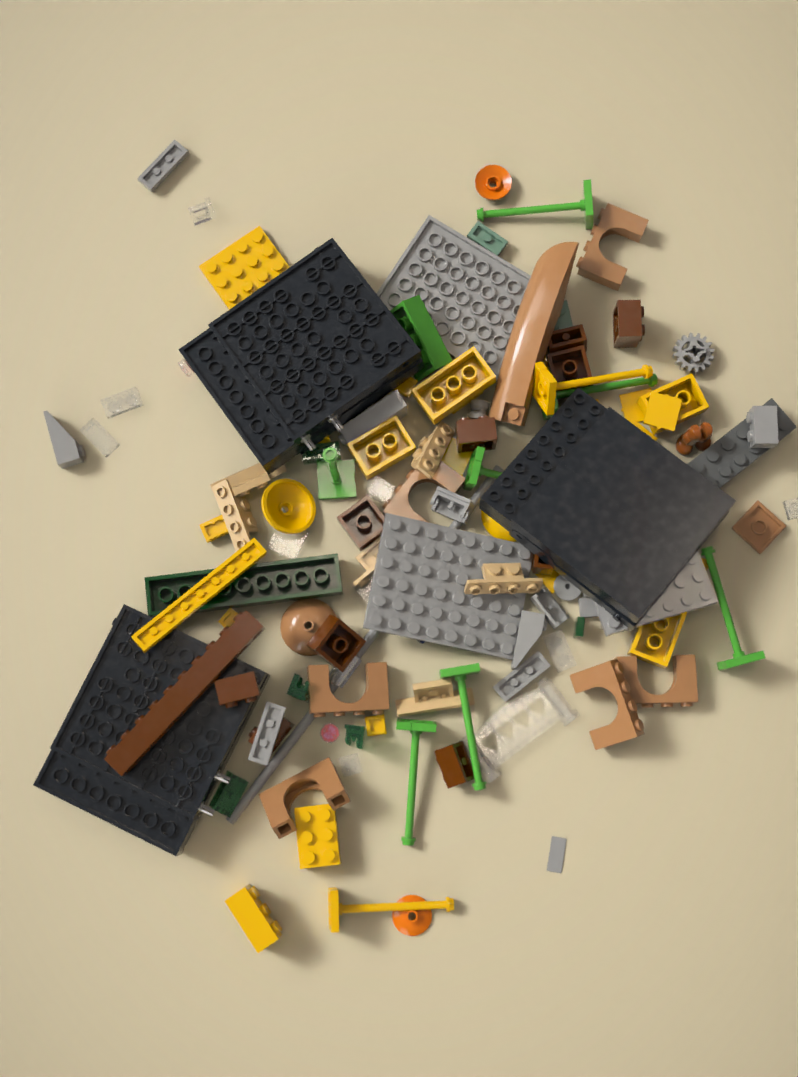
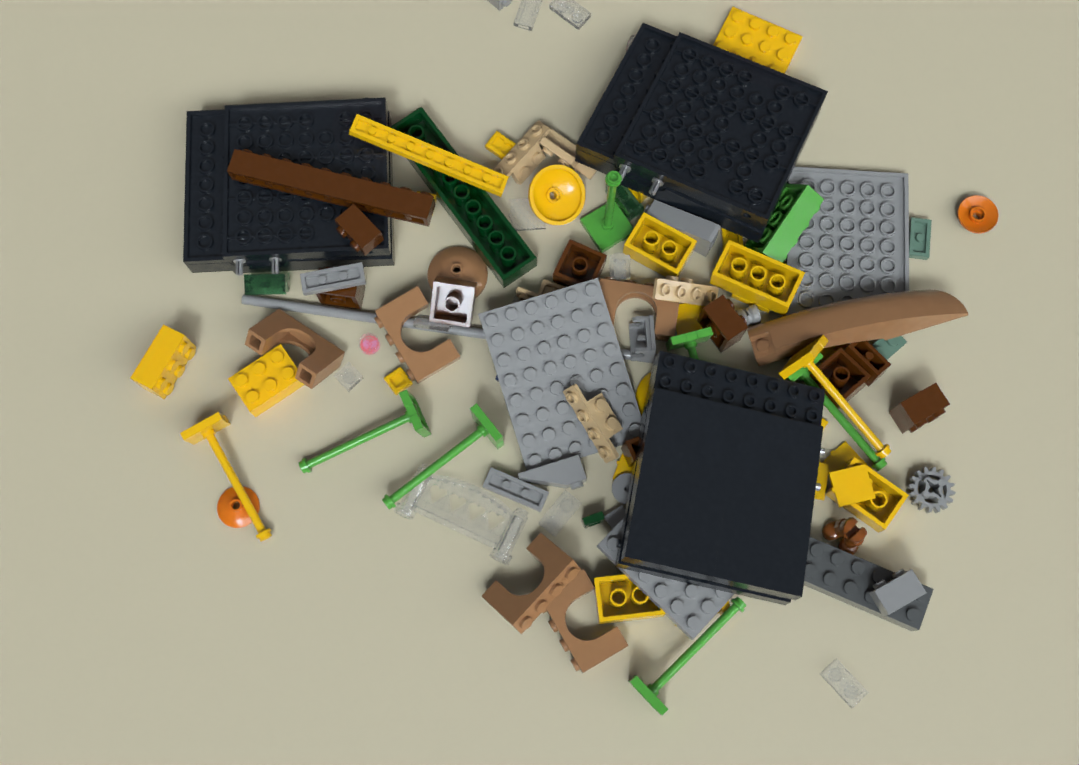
camera: 60 degrees right, 5 degrees down
clear green hinge [287,674,309,703] -> none
clear green hinge [345,724,366,749] -> none
tan bracket [395,678,475,717] -> none
reddish brown brick [434,741,474,789] -> none
bright green tile [477,179,594,230] -> none
light grey hinge [530,587,569,629] -> none
light grey sticker [547,836,566,873] -> none
medium nougat arch [576,203,649,291] -> none
medium nougat tile [731,500,786,554] -> none

